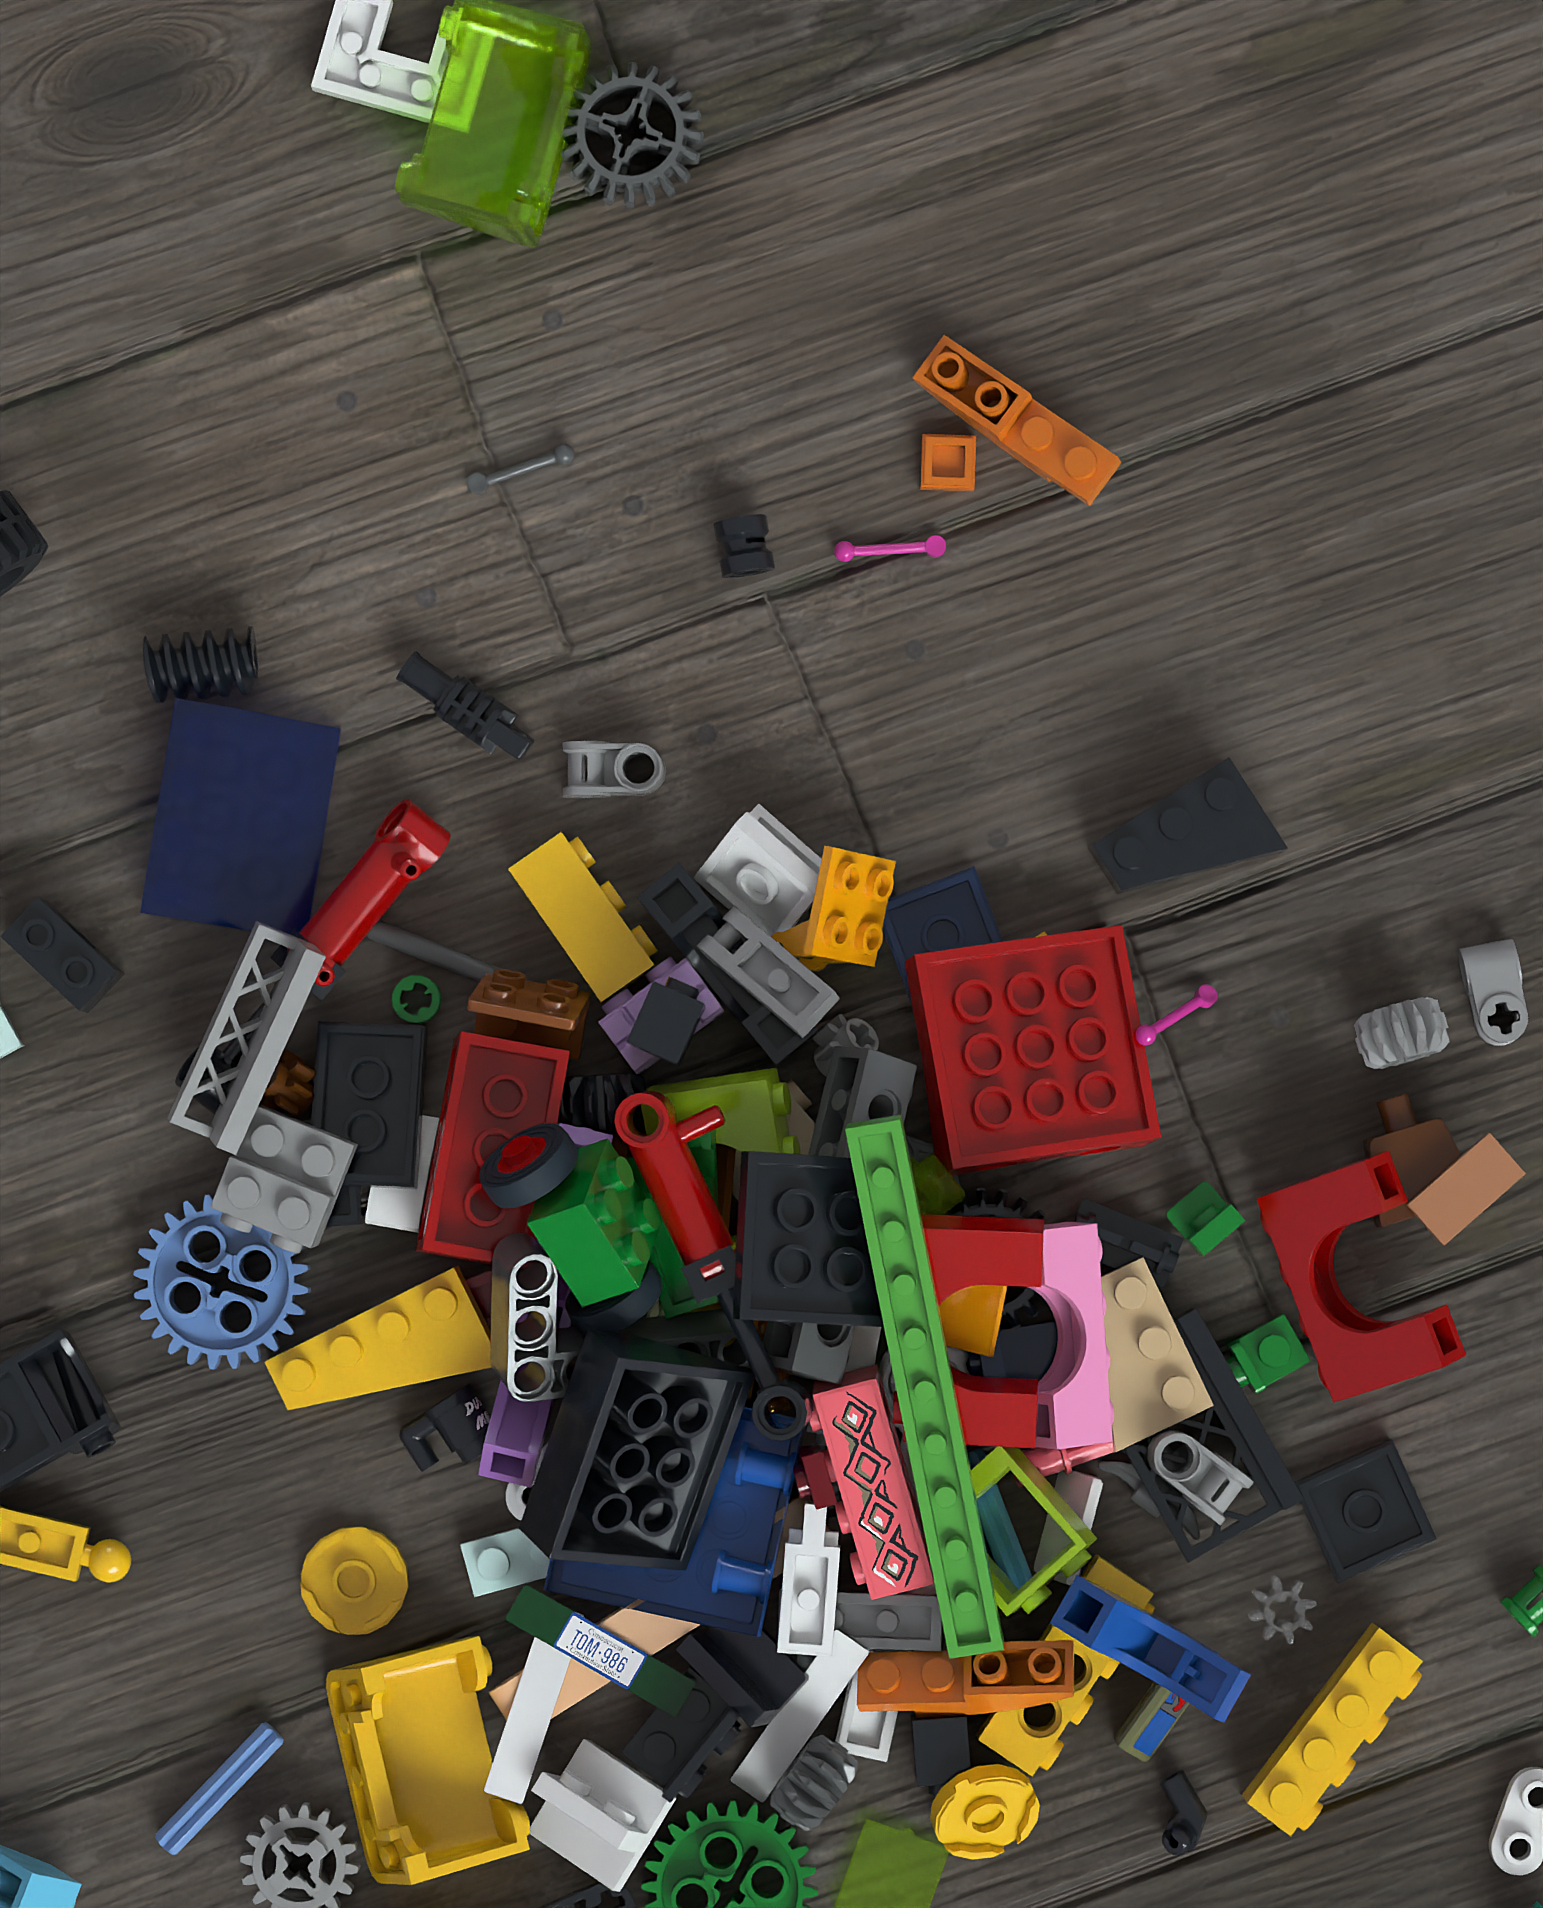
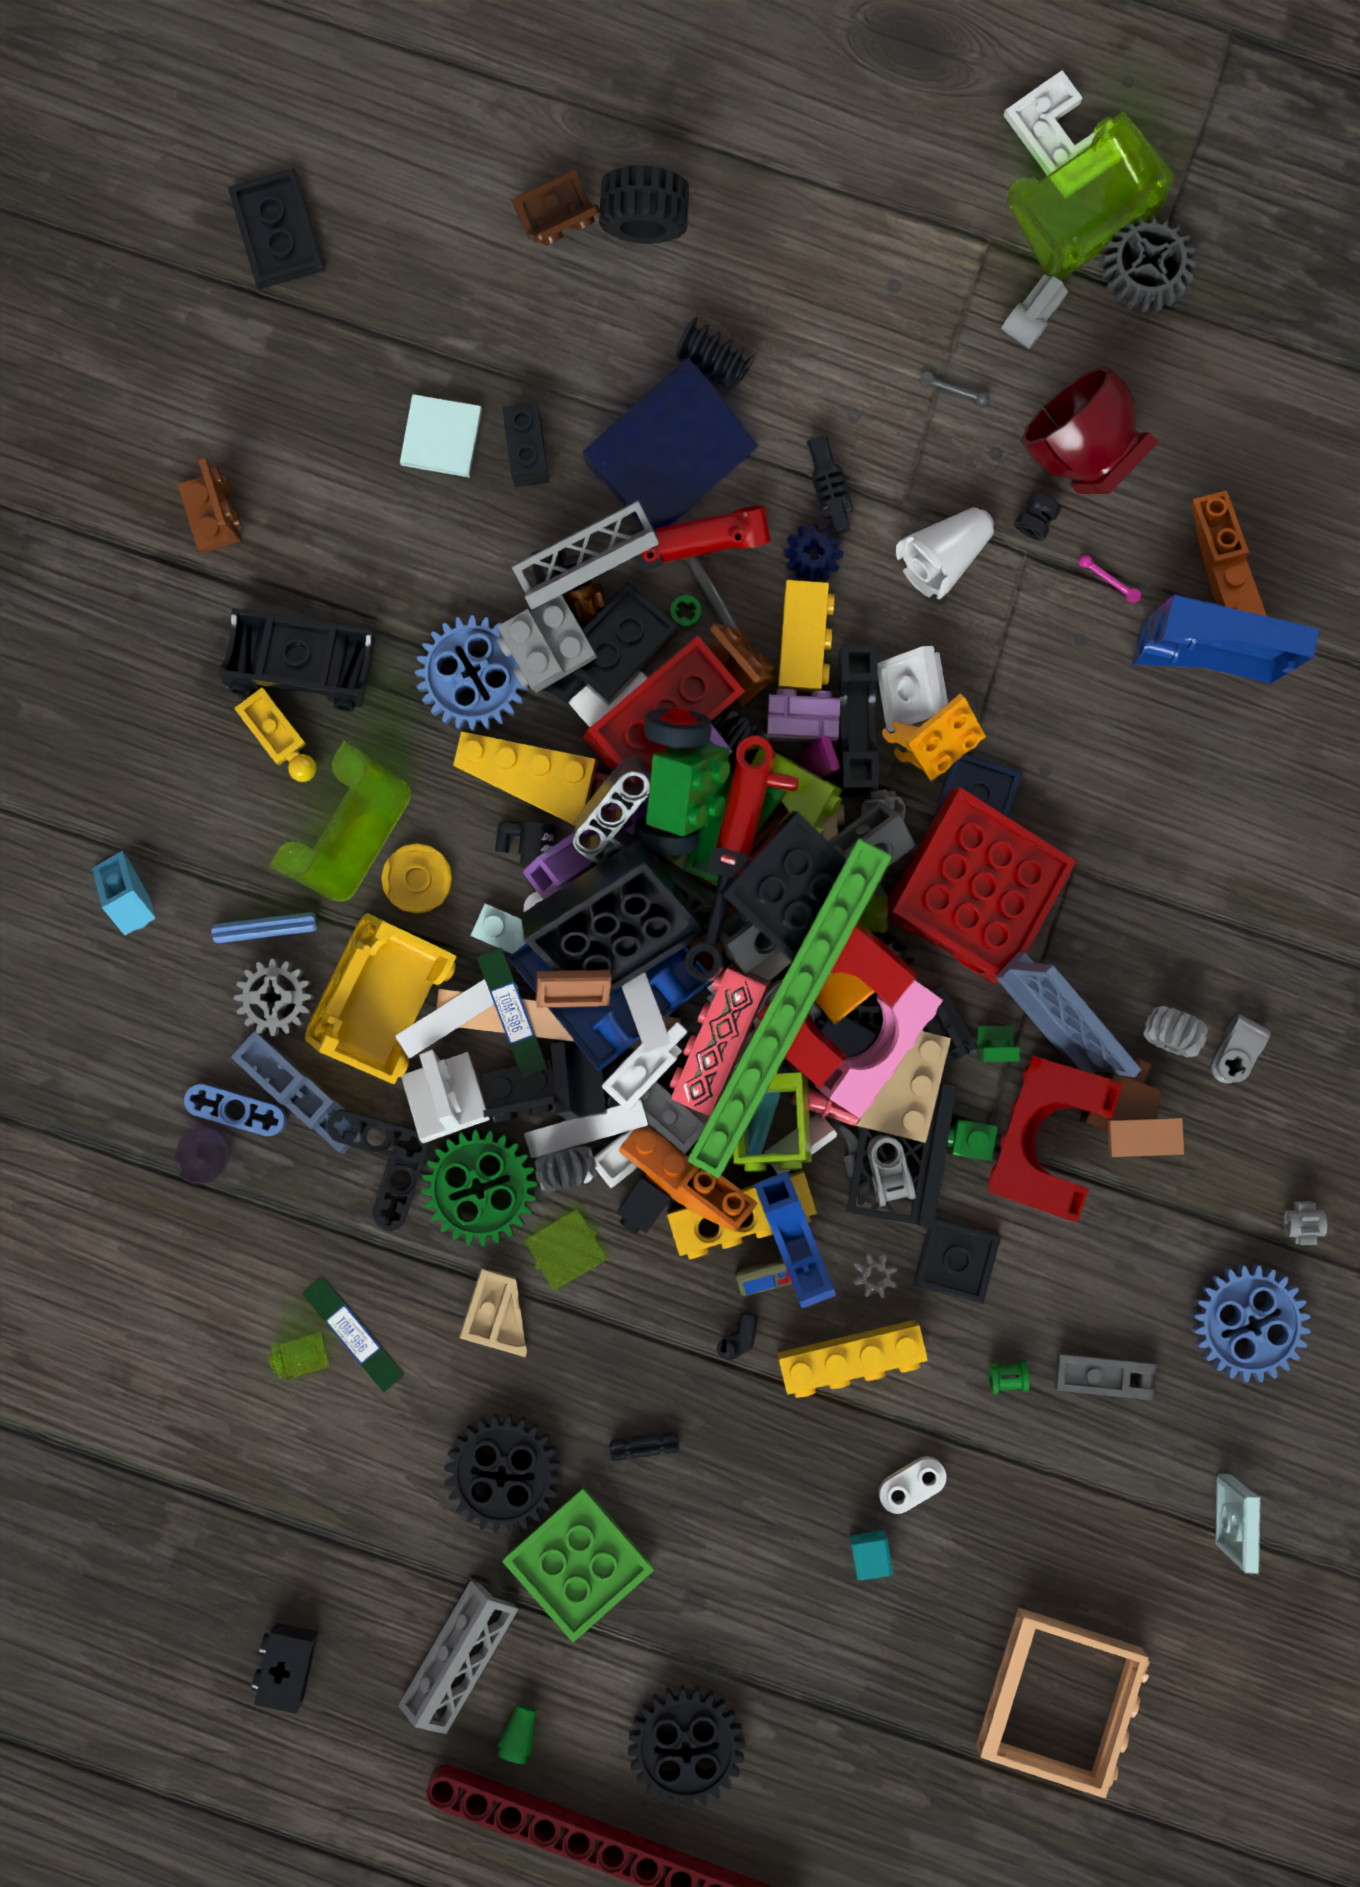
camera: 40 degrees right, 0 degrees up
light grey piece [562,741,666,799] -> none
black brick [627,977,706,1067] -> none
light grey plate [696,906,840,1038] -> none
dark red plate [792,1442,837,1510] -> none
orange tile [920,434,976,492] -> none
yellow tile [930,1764,1040,1860] -> none
black wedge [1088,757,1288,894] -> none
dark pink hinge [1135,984,1218,1046] -> none
none -> clear neon green windscreen [269,741,411,902]
none -> nougat tile [536,970,611,1008]
none -> white sticker [622,972,671,1053]
none -> clear blue gear [783,523,843,582]
none -> magenta slope [799,735,840,781]
none -> white cone [896,507,994,599]
none -> sand blue fence [995,952,1141,1078]
none -> light grey piece [1001,274,1068,349]
none -> dark red plate [1021,366,1158,494]
none -> blue piece [1132,595,1320,683]

